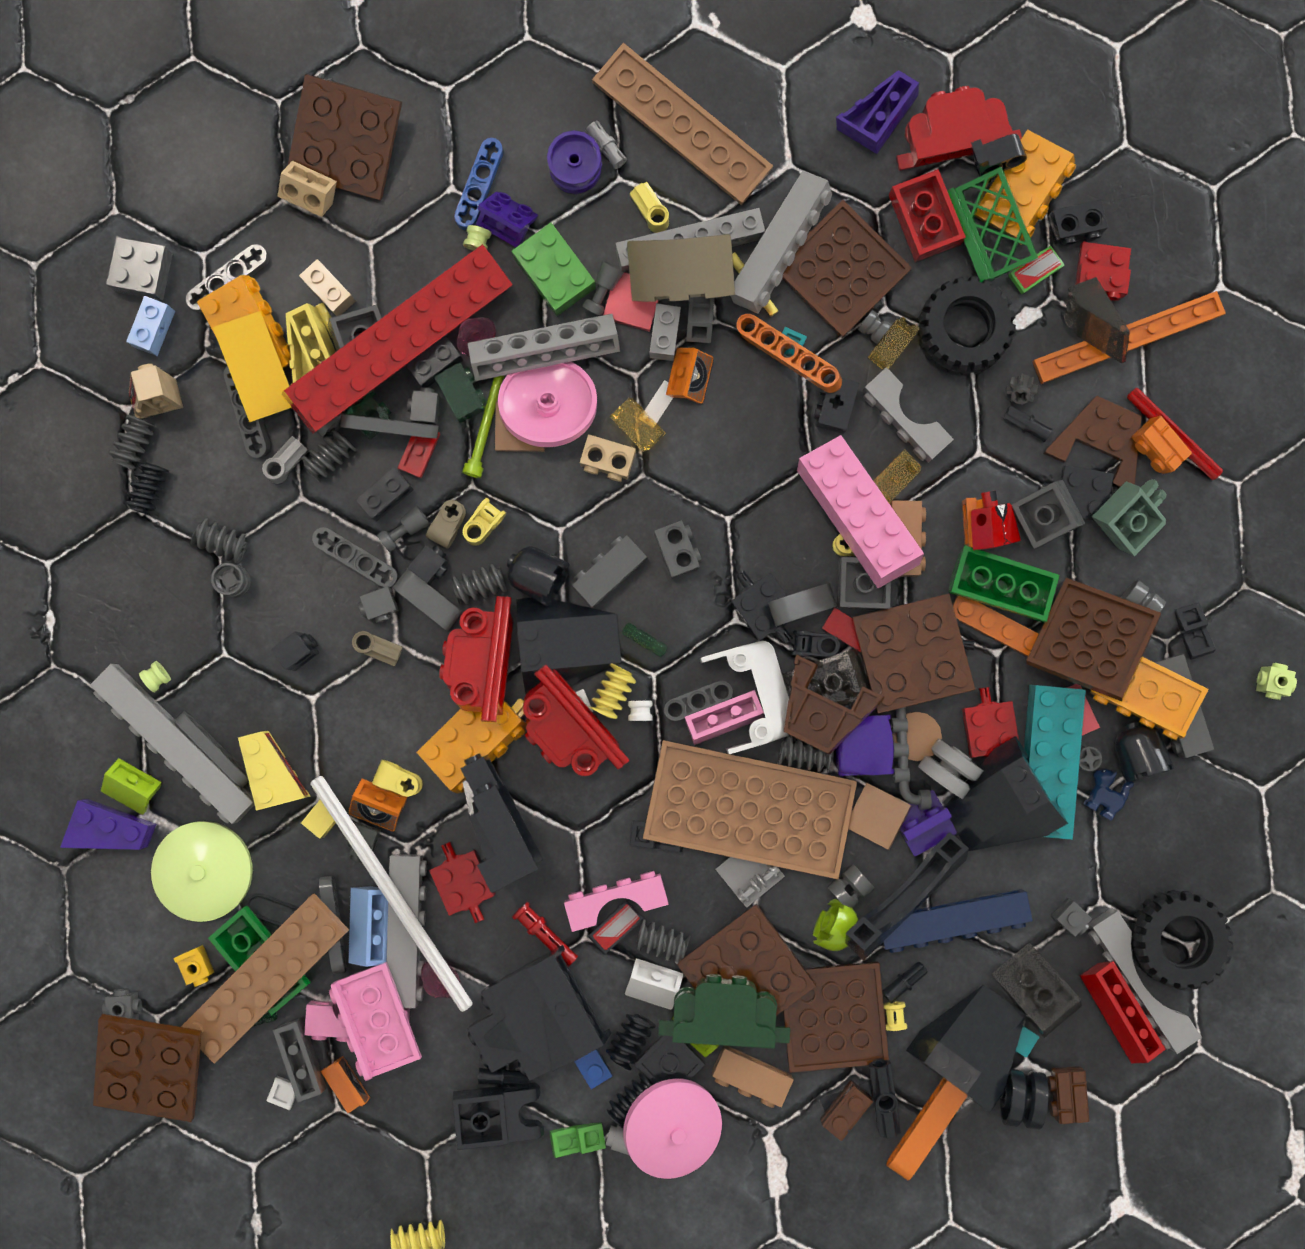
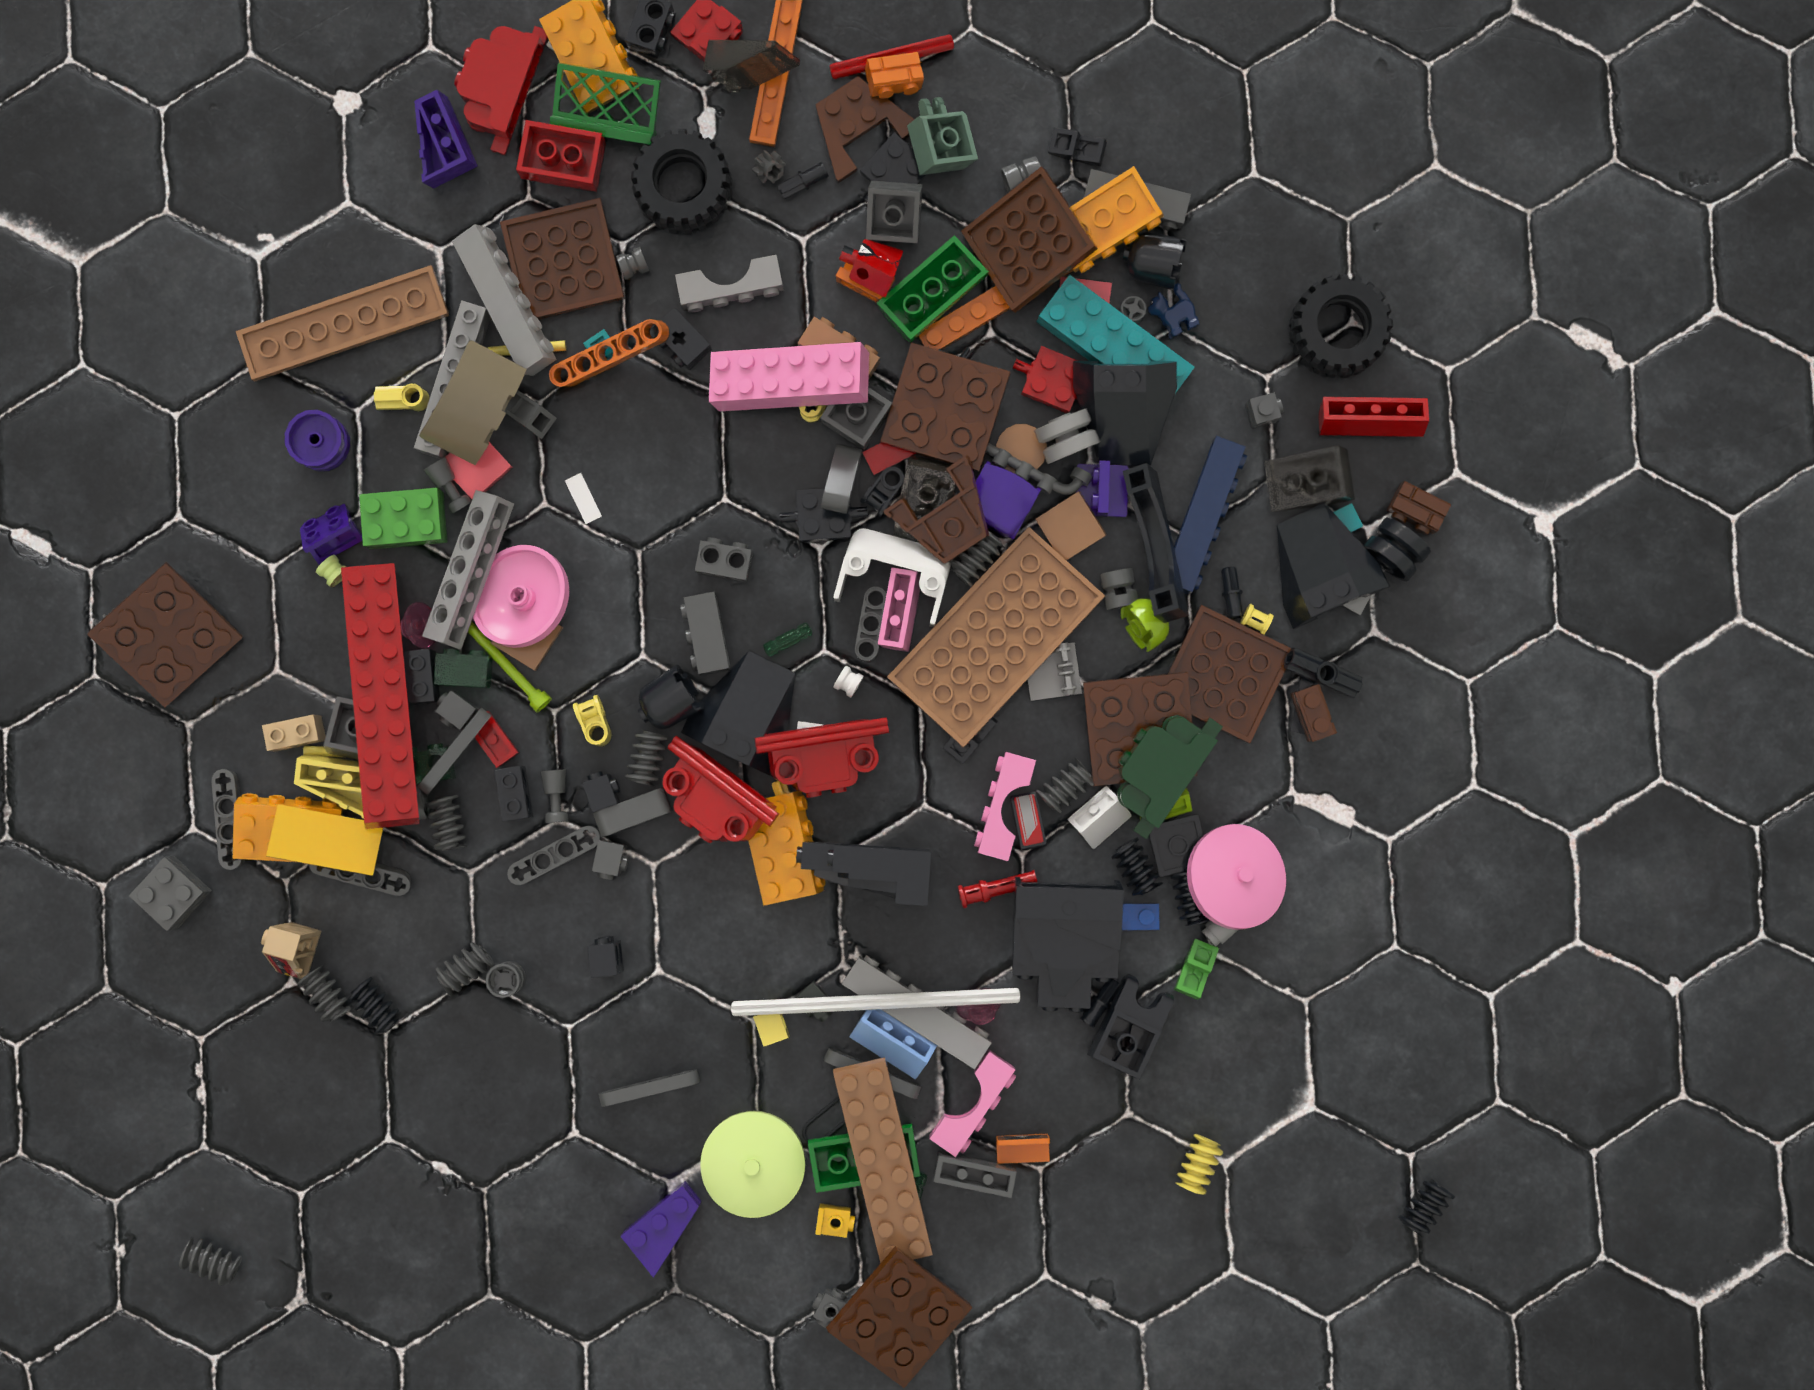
camera: 55 degrees left, 0 degrees up
light grey brick [90,664,255,824] -> none
lime panel [101,758,162,815] -> none
light blue brick [126,296,175,356] -> none
yellowish green wheel [139,661,171,692] -> none
light yellow wedge [238,731,310,811] -> none
light grey piece [262,436,309,484] -> none
white tile [267,1076,296,1110] -> none
tan brick [278,161,337,217] -> none
bright pink bracket [329,962,422,1081] -> none
orange panel [349,779,408,832] -> none
dark tan piece [352,631,403,667] -> none
light yellow piece [372,760,423,797] -> none
dark tan piece [426,500,466,549] -> none
red plate [429,842,496,923] -> none
blue beam [454,138,503,230] -> none
tan brick [580,434,636,482] -> none
light grey pin [586,121,627,169] -> none
light yellow piece [588,663,636,719] -> none
clear yellow hinge [610,398,666,452] -> none
light grey brick [649,304,681,361] -> none
orange panel [666,348,713,404] -> none
medium nougat brick [712,1045,794,1108] -> none
clear yellow hinge [868,317,920,370] -> none
clear yellow hinge [874,449,922,503] -> none
orange beam [886,1078,967,1180] -> none
black tile [971,134,1027,185] -> none
slope [1008,246,1064,294] -> none
light grey arch [1088,908,1202,1054] -> none
yellowish green brick [1256,663,1297,700] -> none

